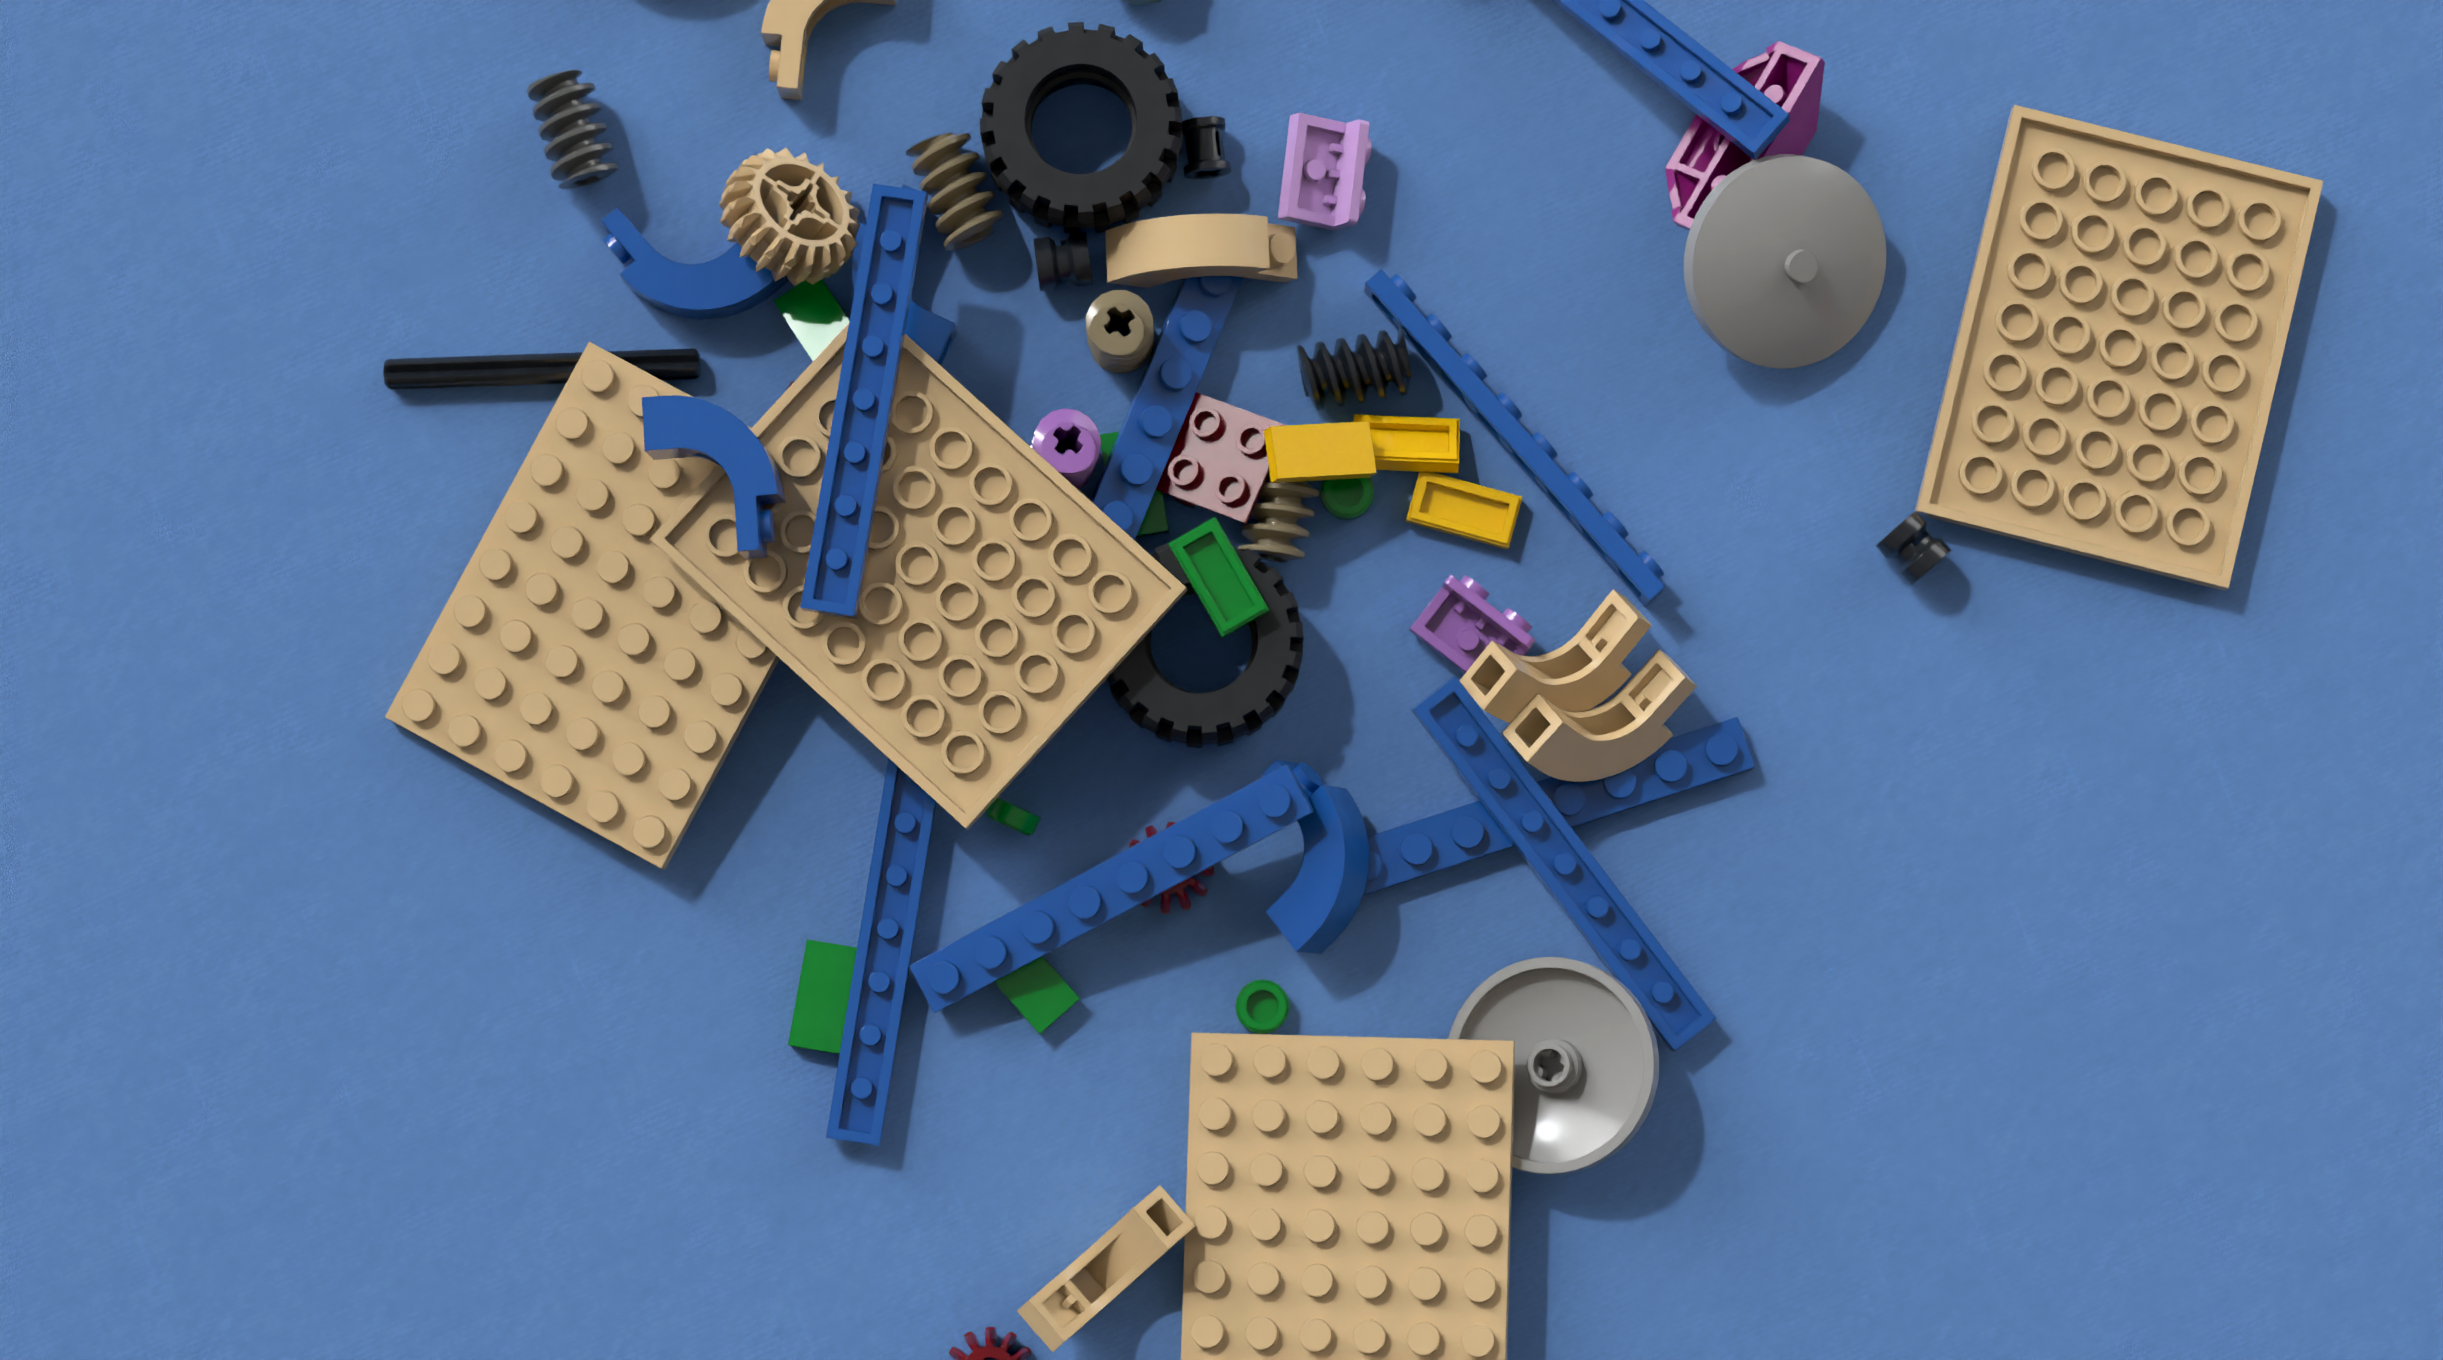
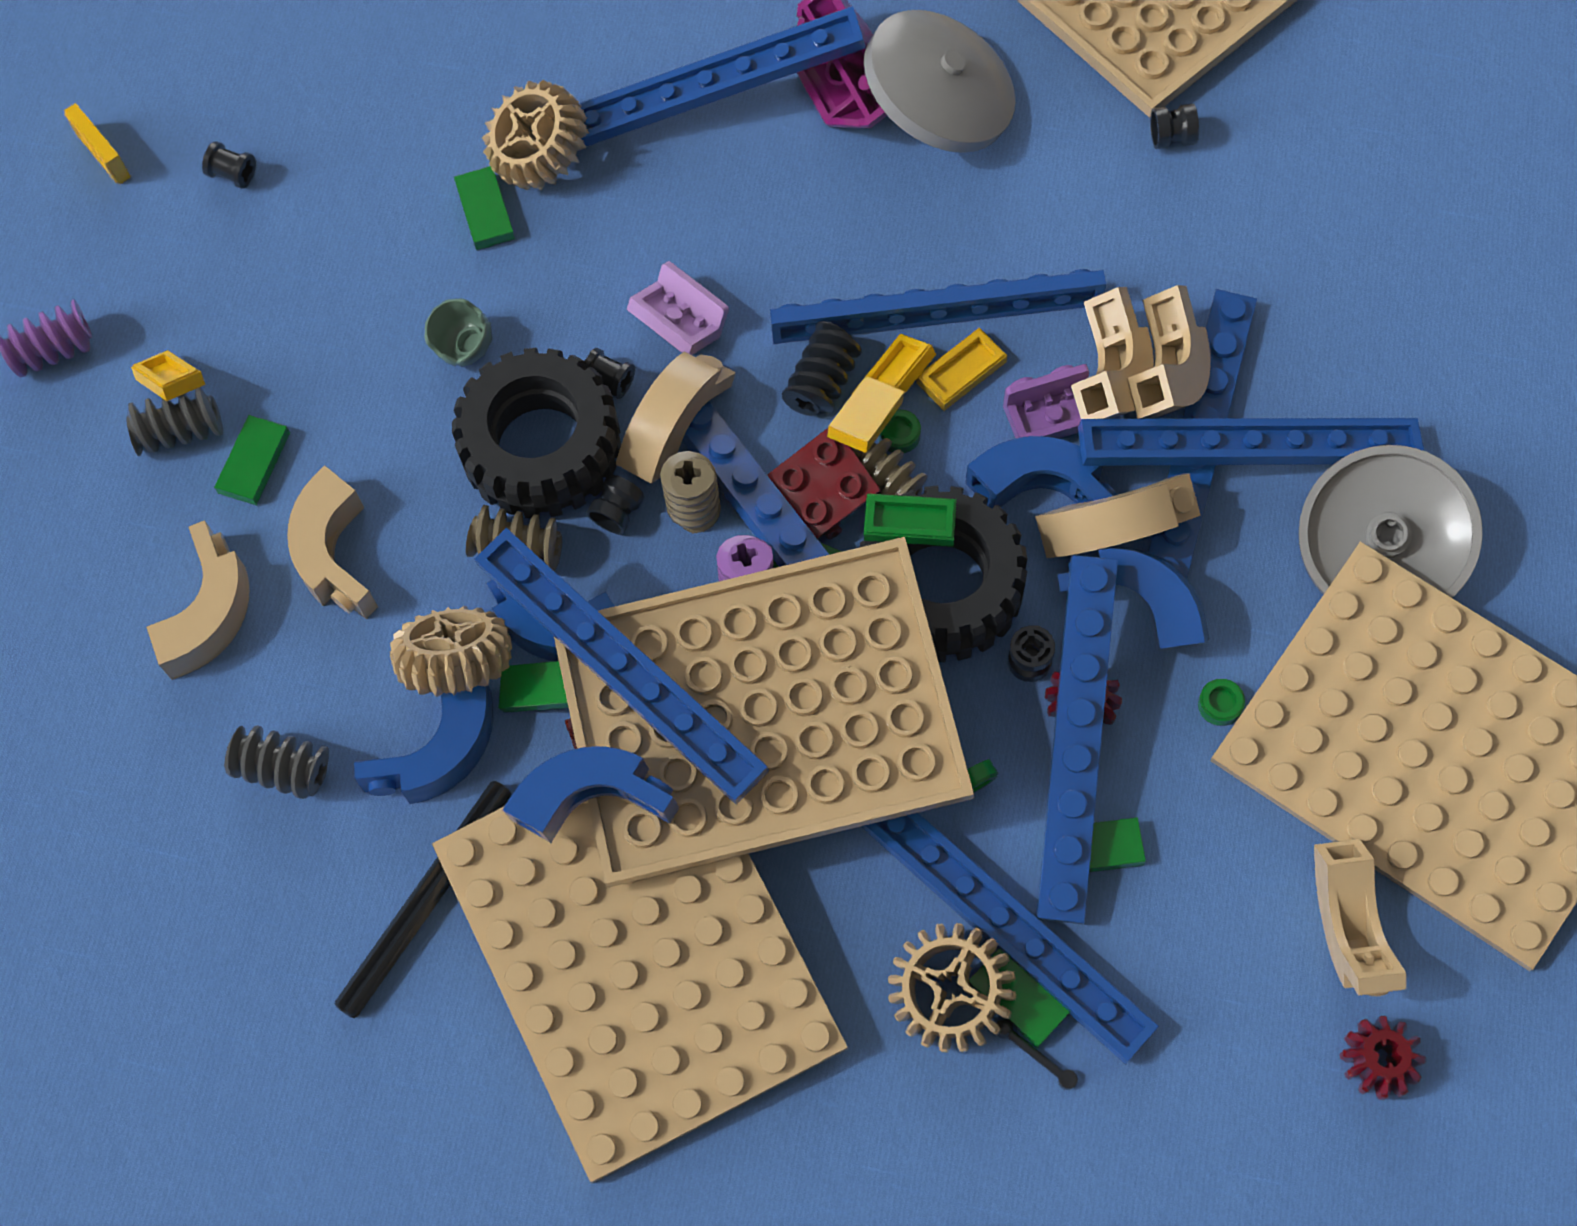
camera: 50 degrees left, 15 degrees down
none -> tan gear [888,923,1016,1053]
none -> blue arch [965,436,1117,509]
none -> black hinge [996,1019,1078,1090]
none -> black wheel [1008,625,1055,682]
none -> tan arch [1035,473,1201,558]

